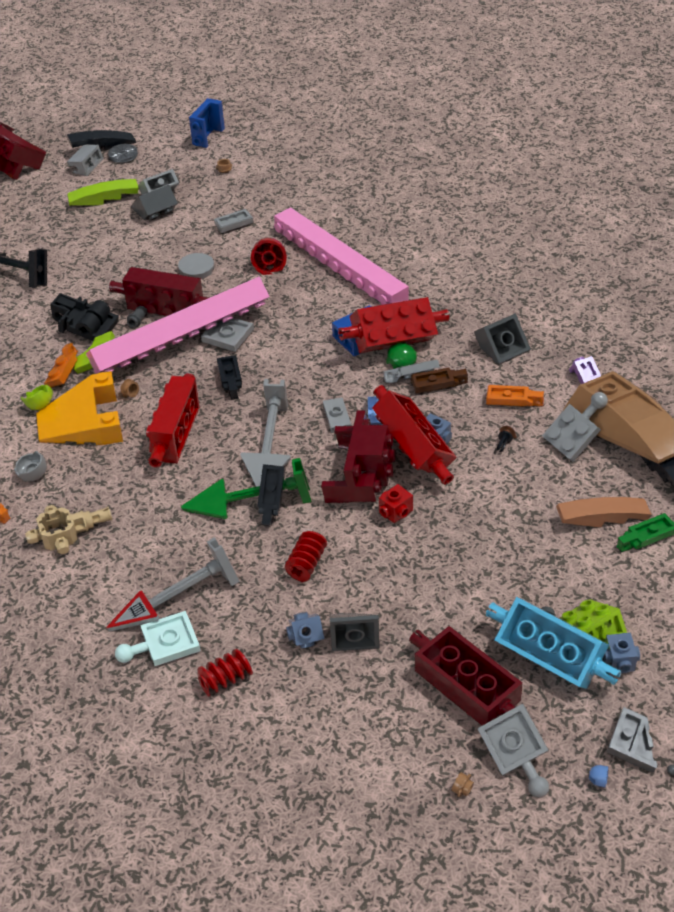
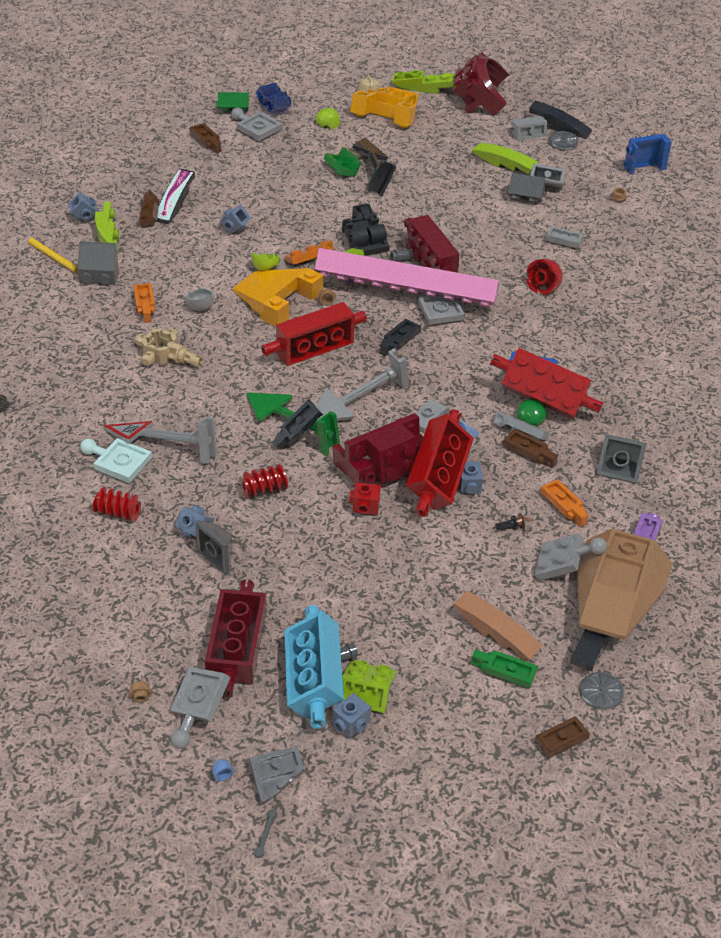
camera: 45 degrees right, 0 degrees up
light grey tile [178,253,215,279] -> none
bright pink brick [274,207,409,305] -> none

